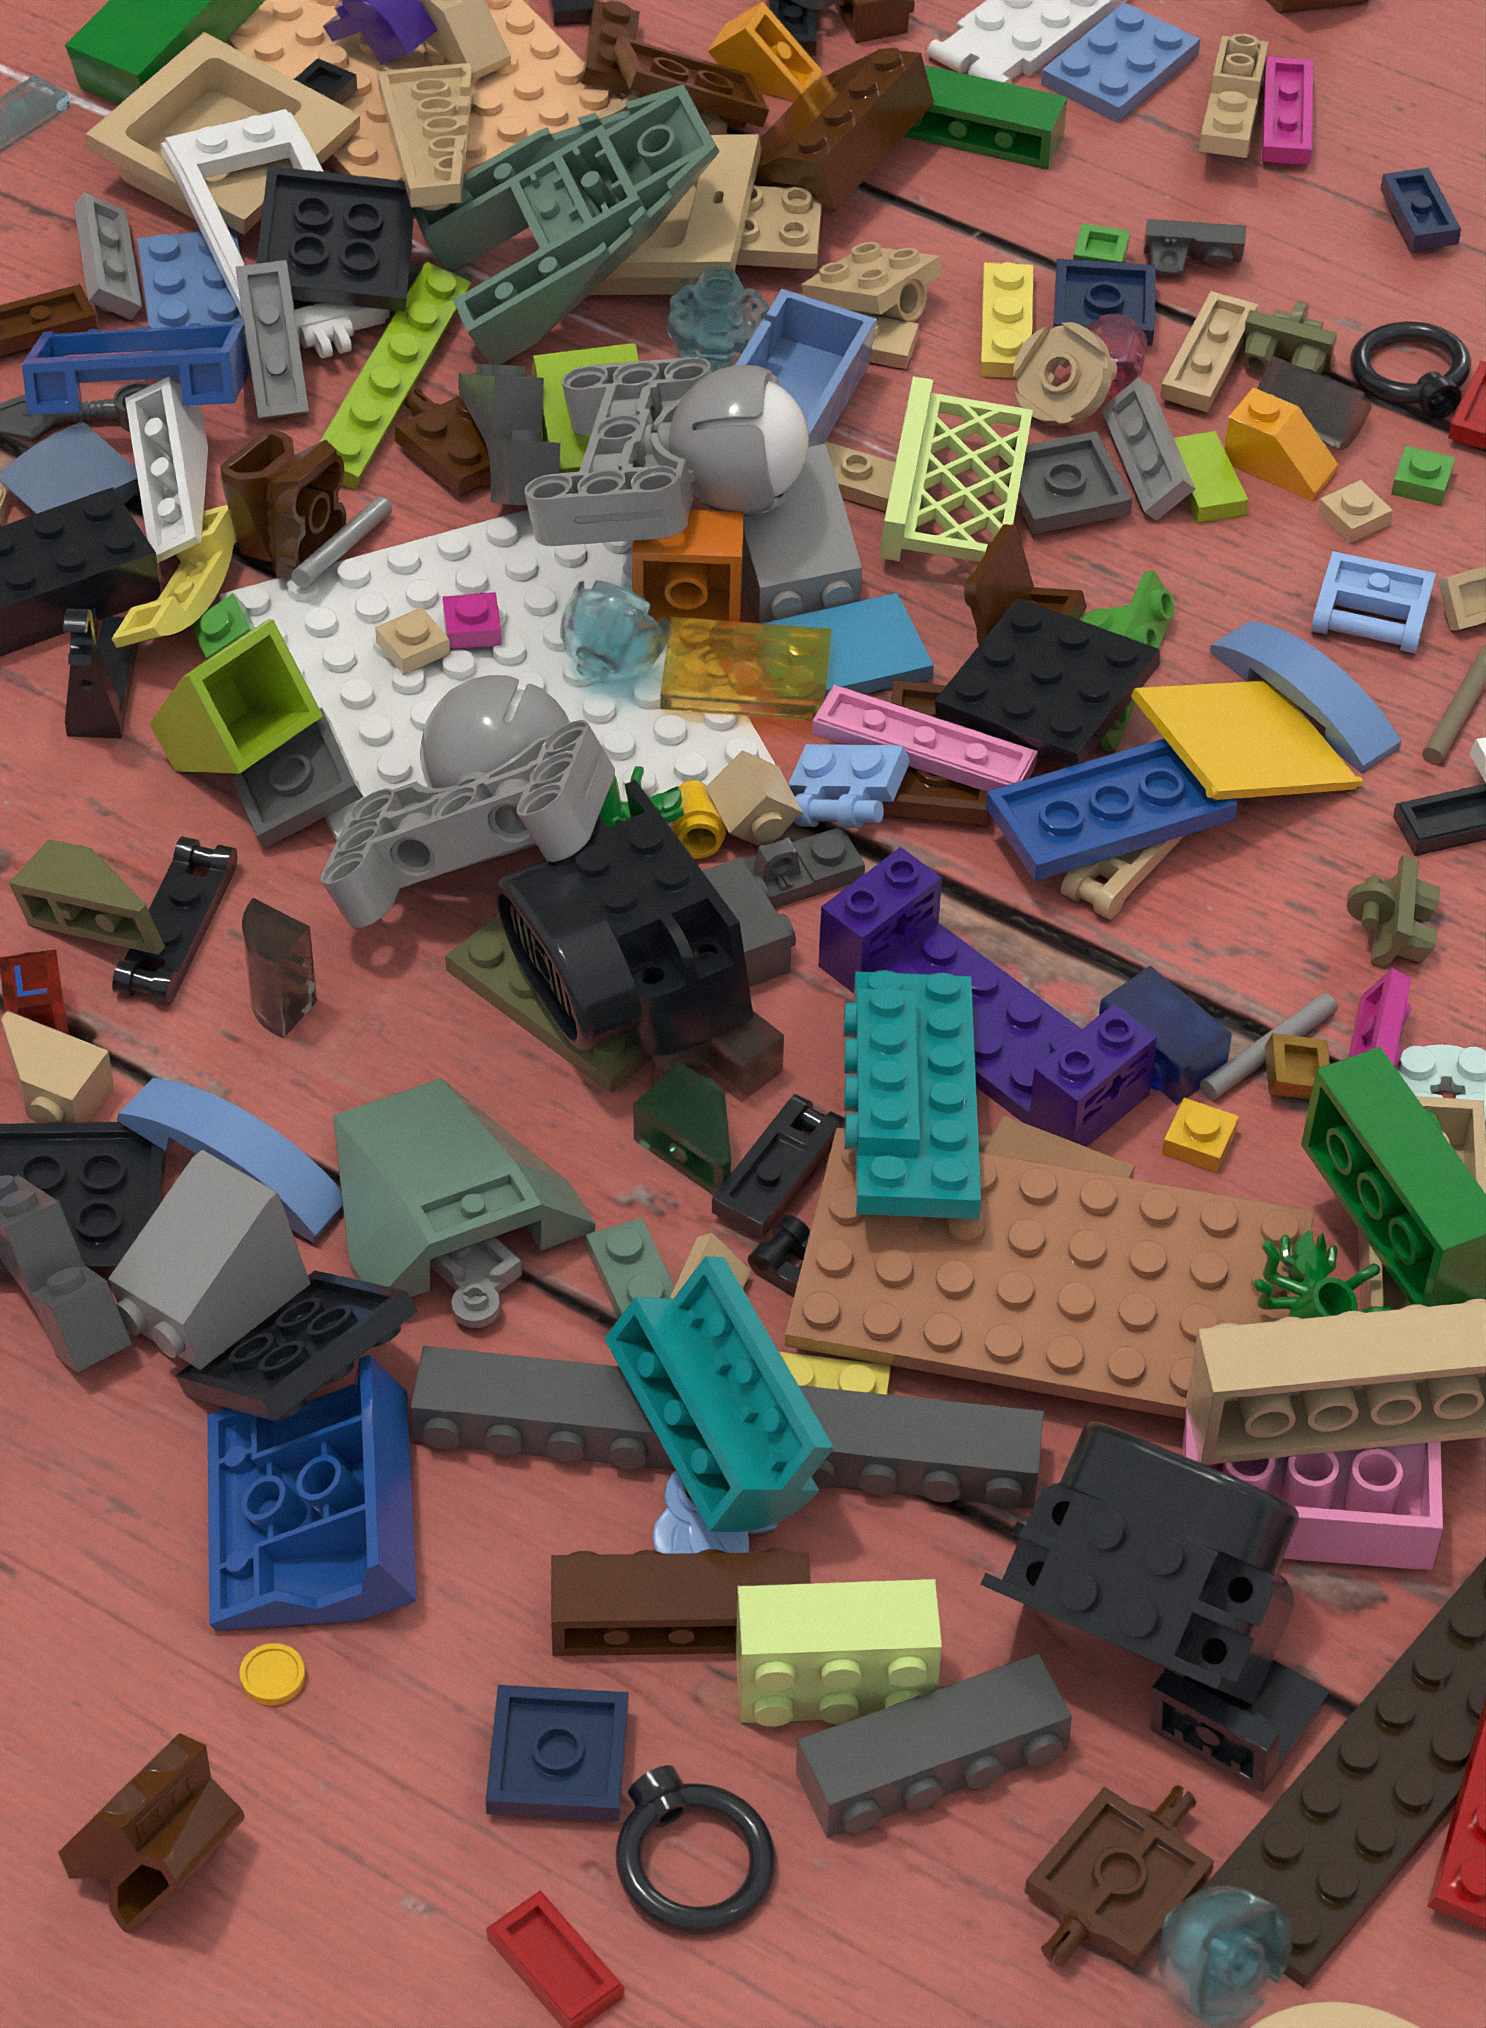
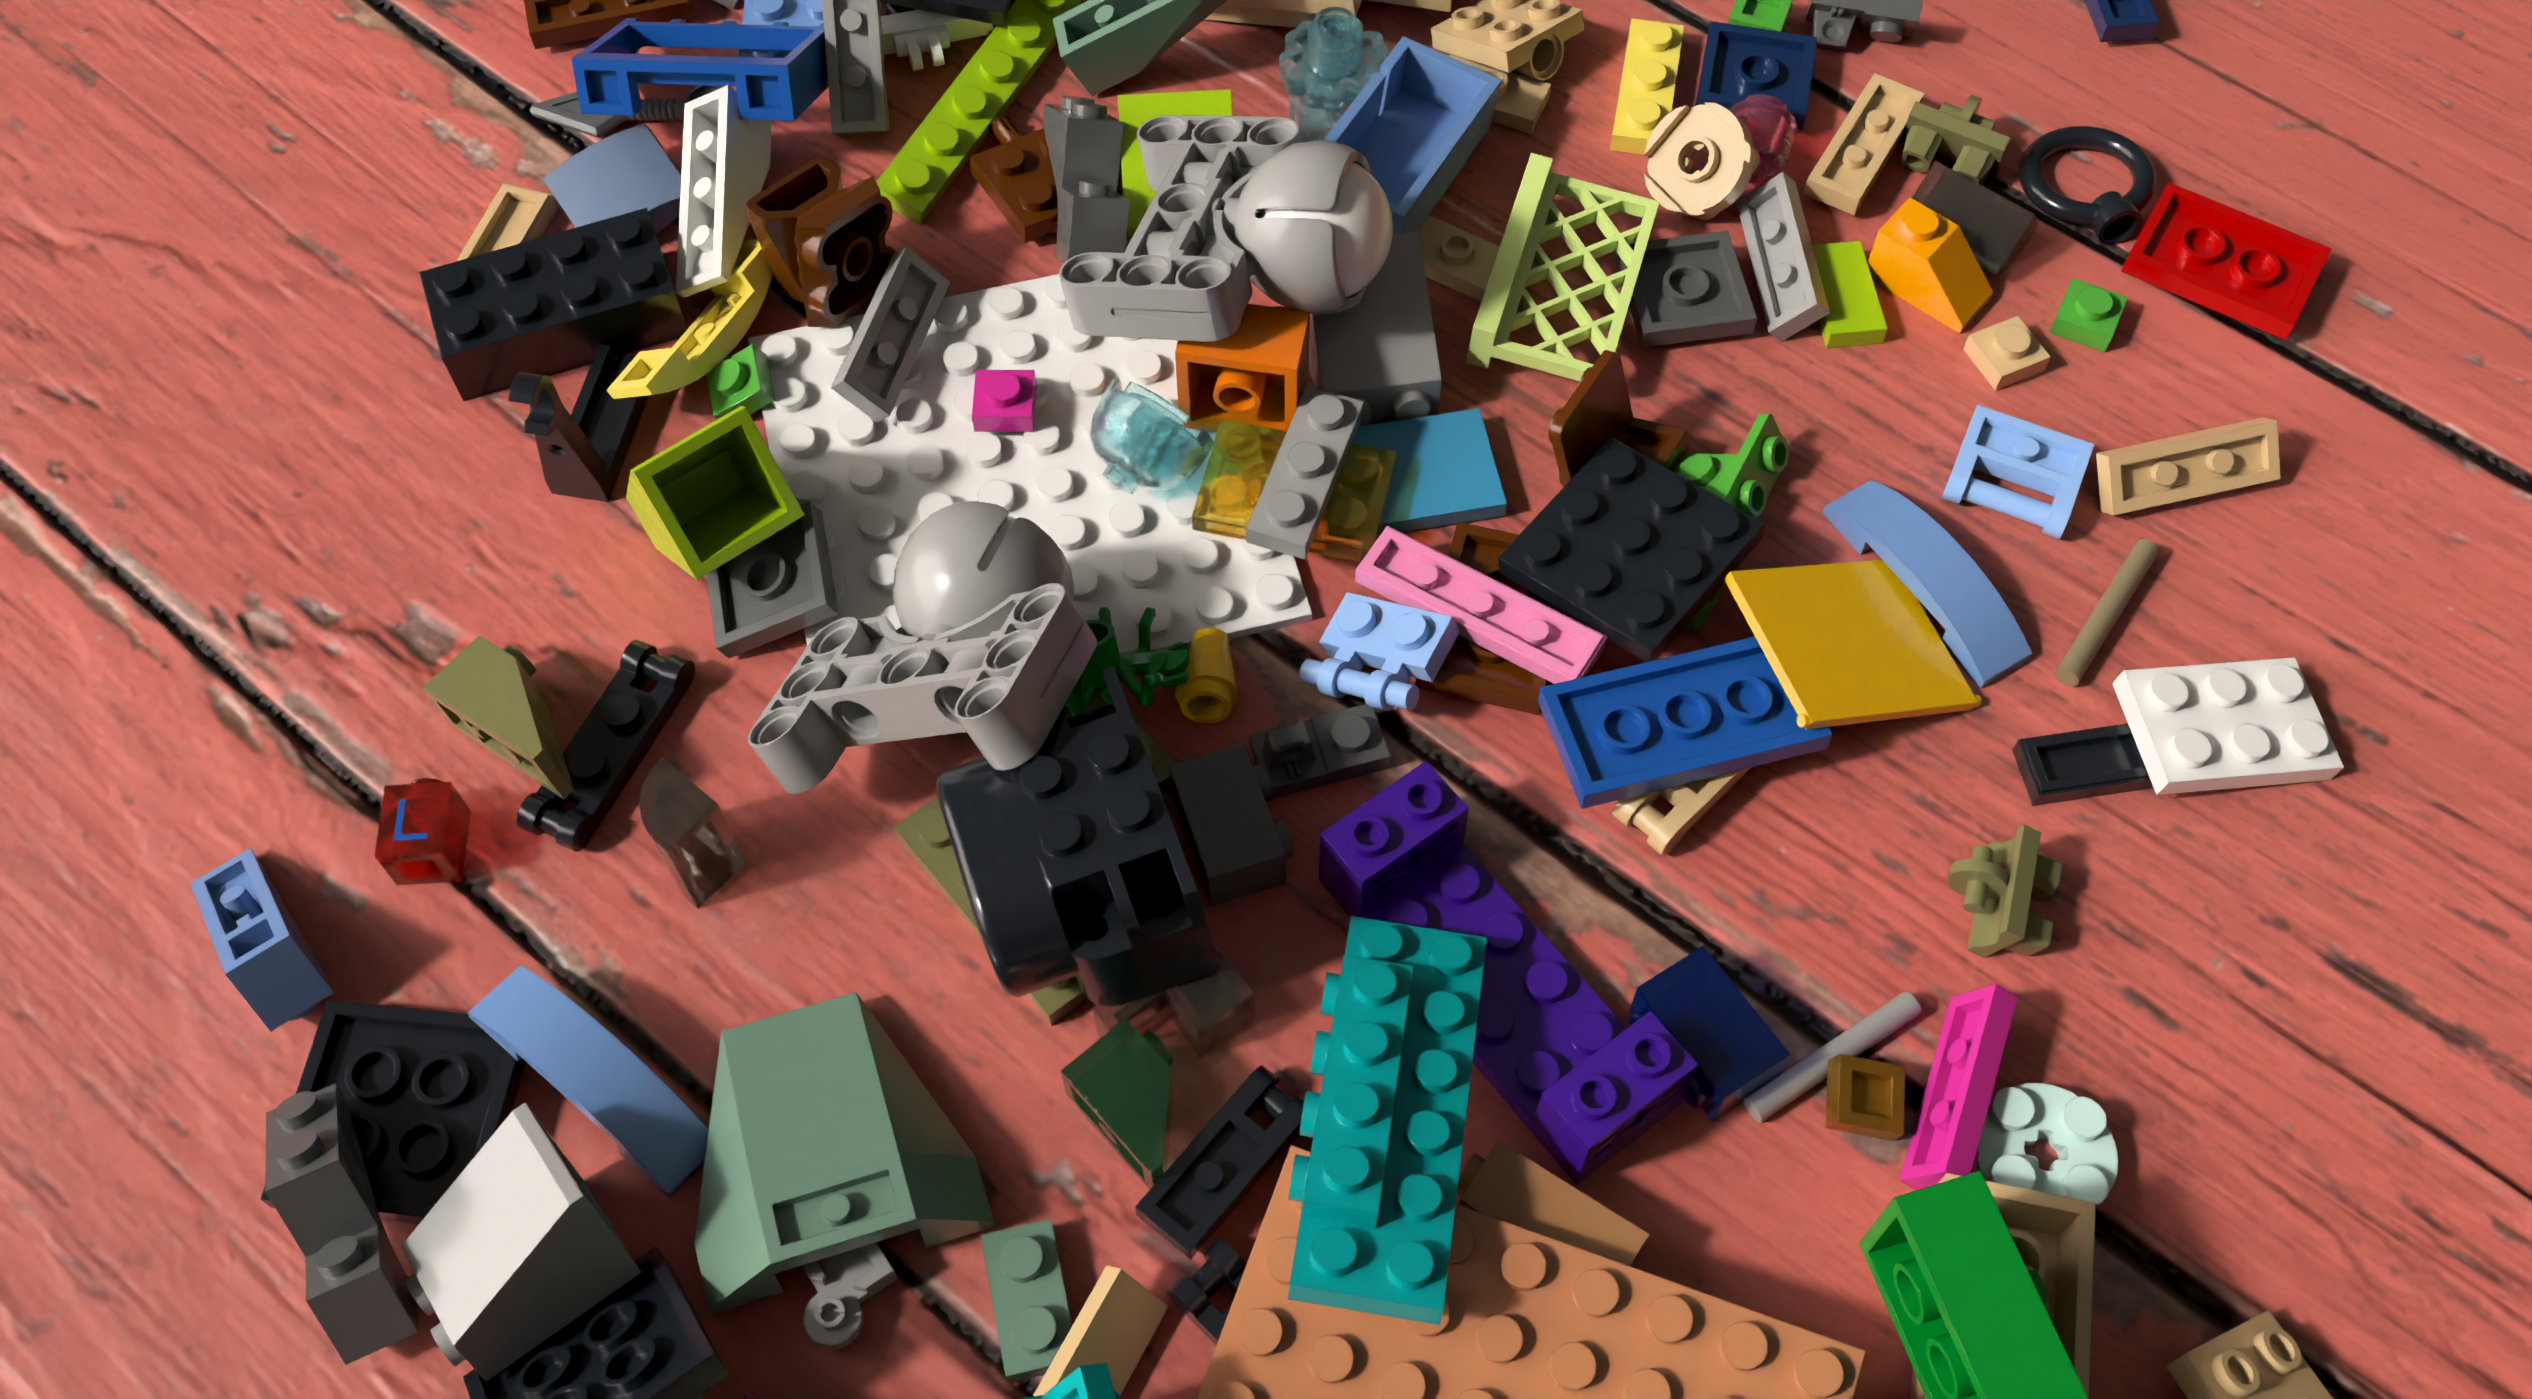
camera: 10 degrees right, 10 degrees up
tan slope [1,1011,114,1123] -> none
light grey bar [291,497,392,588] -> none
tan plate [375,607,450,675] -> none
tan brick [706,750,803,846] -> none
yellow plate [1162,1098,1239,1173] -> none
none -> light grey plate [831,247,950,422]
none -> light grey plate [1246,386,1364,559]

